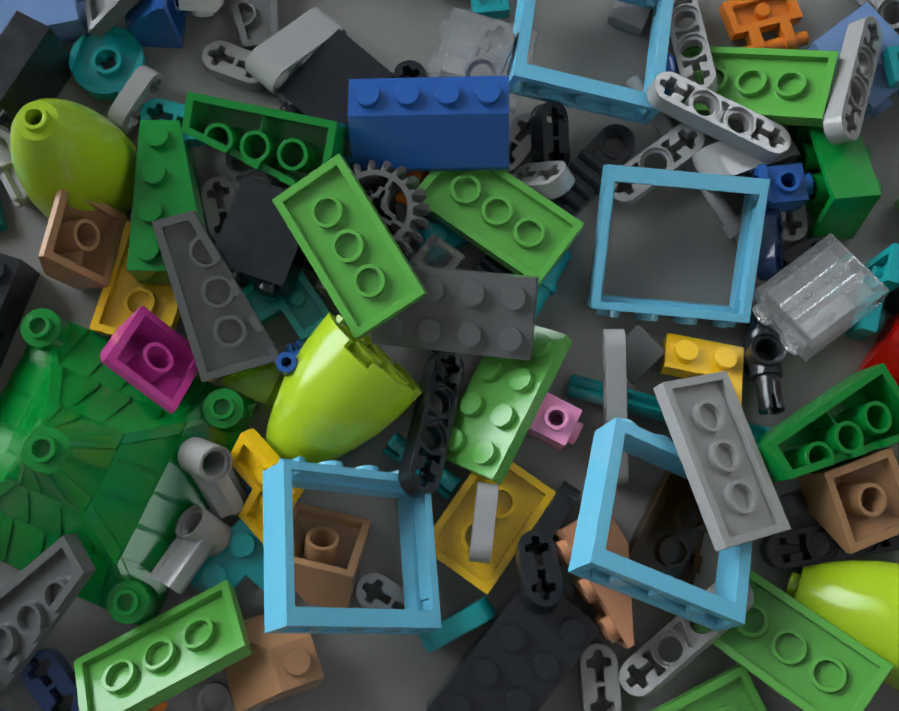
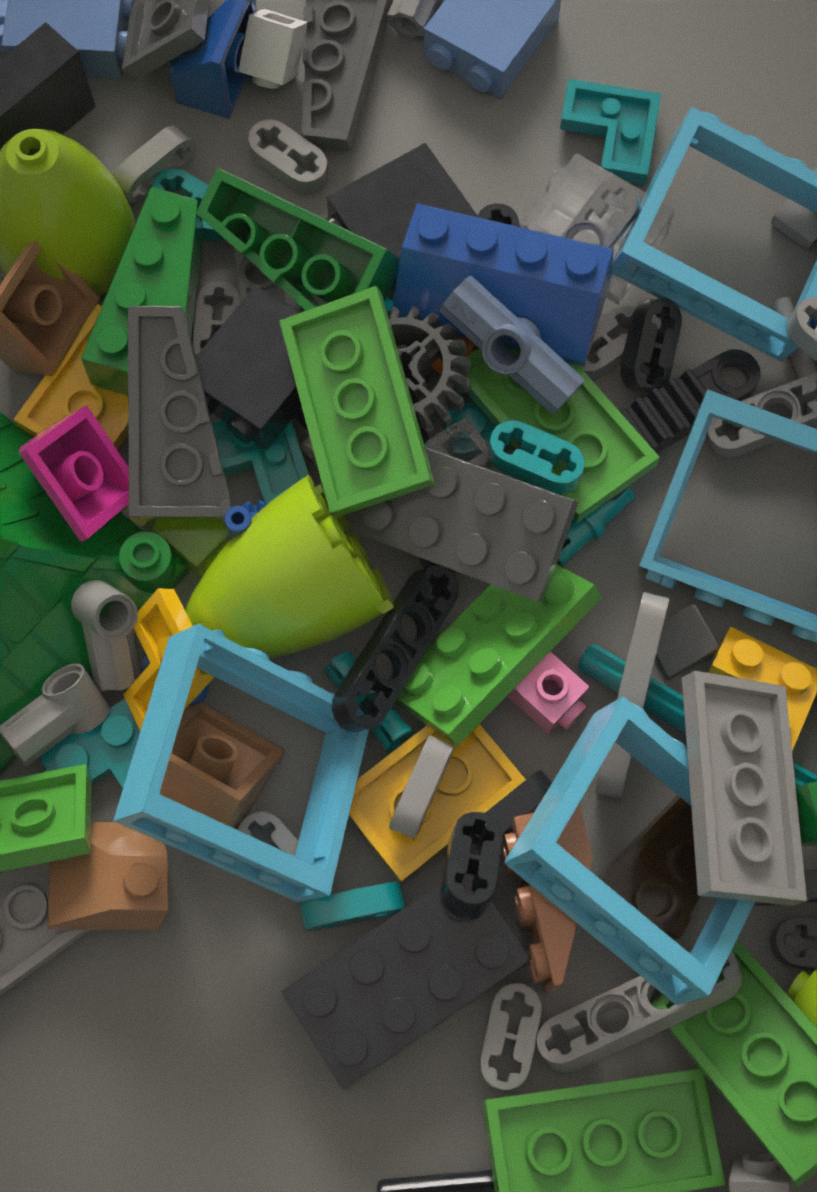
camera: 20 degrees right, 5 degrees down
teal plate [69,26,148,101] -> none
light grey beam [245,7,347,95] -> none
light grey beam [511,161,575,199] -> none
none -> sand blue piece [440,276,585,415]
none -> teal beam [488,420,585,494]

